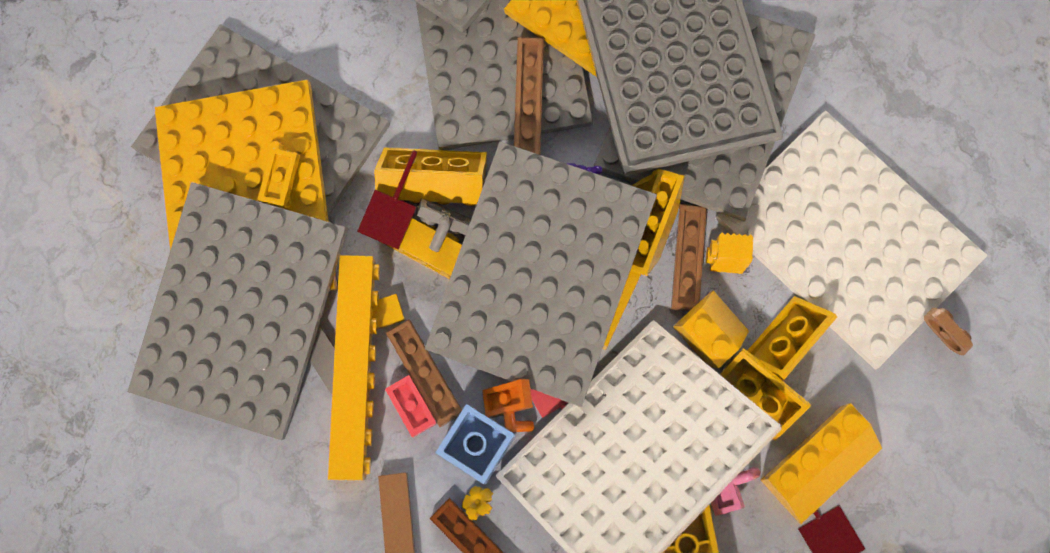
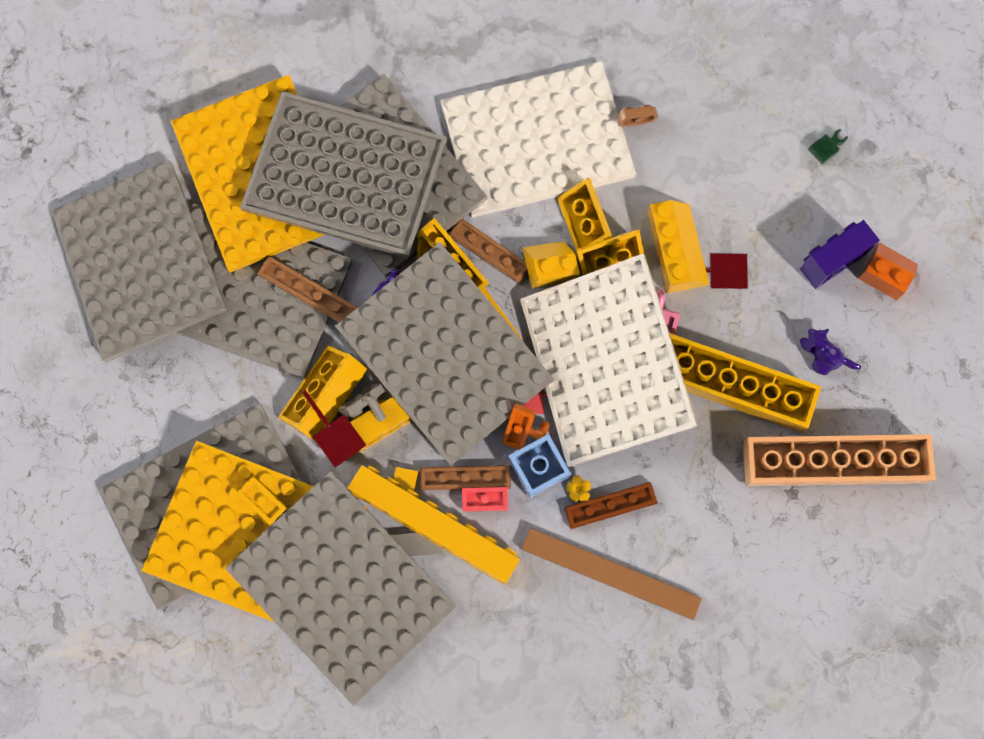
camera: 65 degrees left, 0 degrees up
yellow brick [706,232,753,274] -> none

